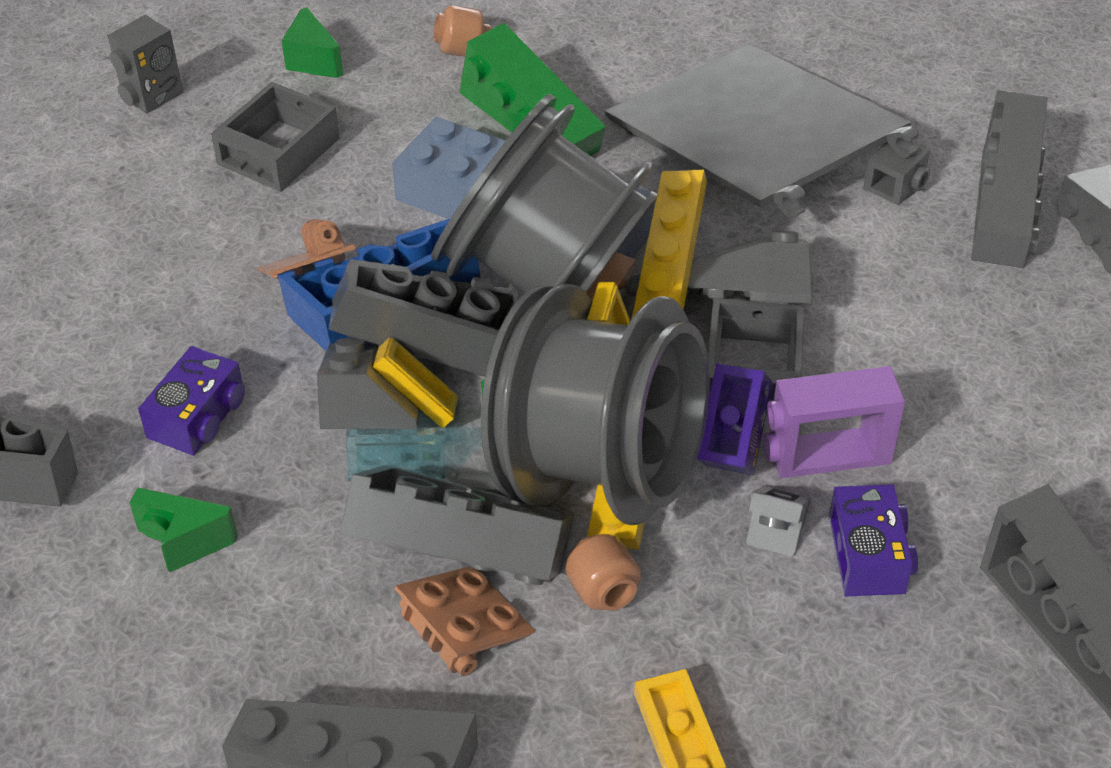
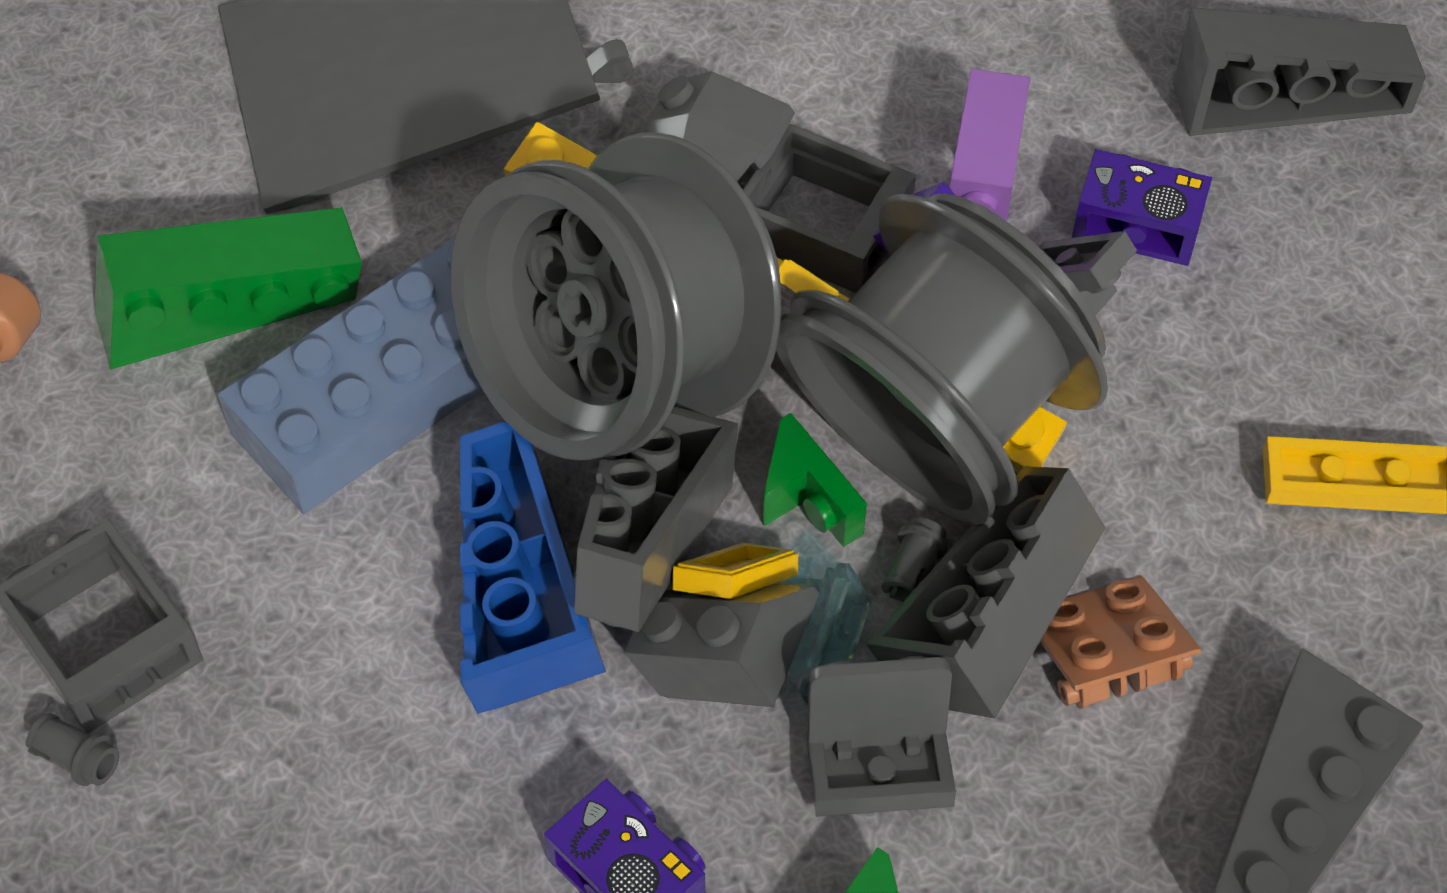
camera: 70 degrees left, 10 degrees up
nougat hinge [257,219,356,278] -> none
nougat head [565,534,641,611] -> none
none -> dark grey pin [26,713,120,786]
none -> dark grey bracket [807,656,956,817]

